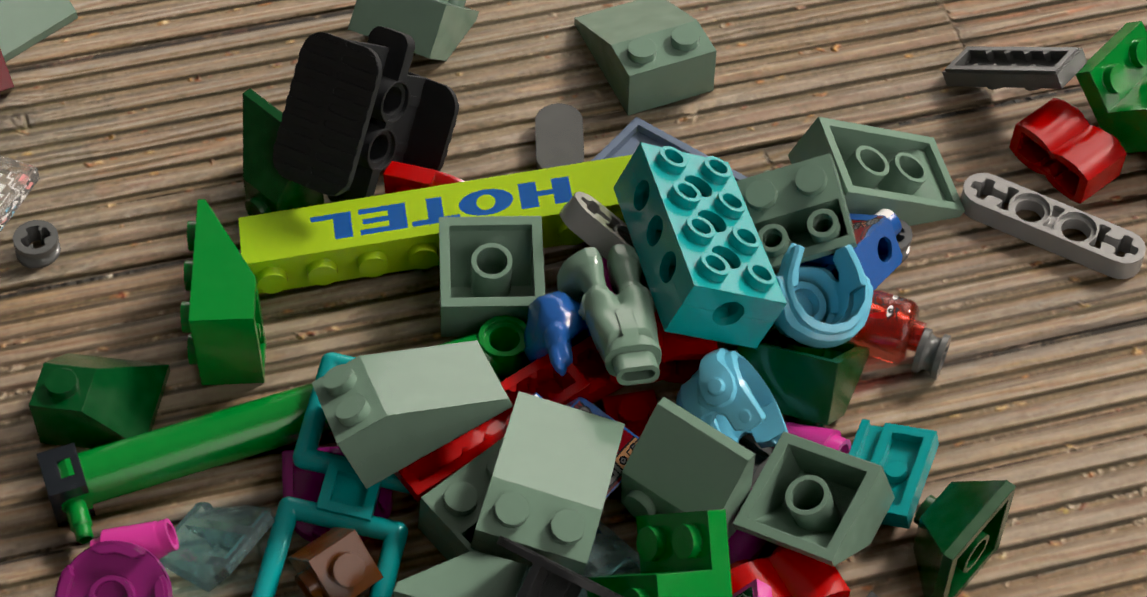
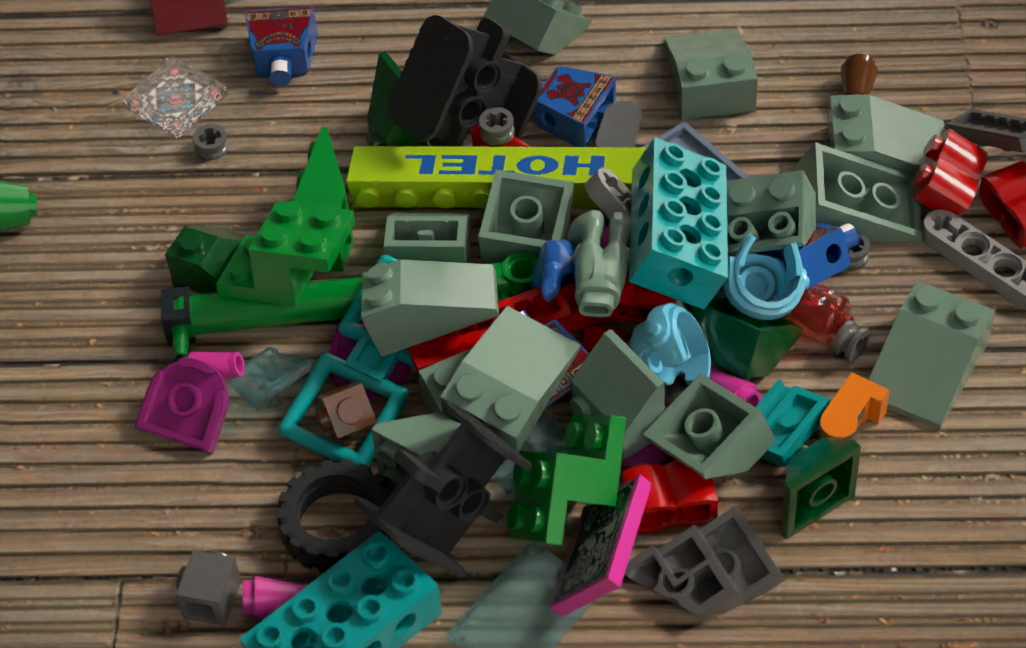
camera: 20 degrees right, 0 degrees up
none -> green bracket [216,201,355,307]
none -> torso [245,7,318,86]
none -> sand green slope [383,213,472,263]
none -> dark grey bush [479,107,515,146]
none -> blue torso [534,66,616,147]
none -> orange leg [818,372,889,441]
none -> sand green slope [828,95,945,175]
none -> reddish brown cone [841,54,878,95]
none -> sand green slope [869,281,995,430]
none -> red brick [912,128,988,217]

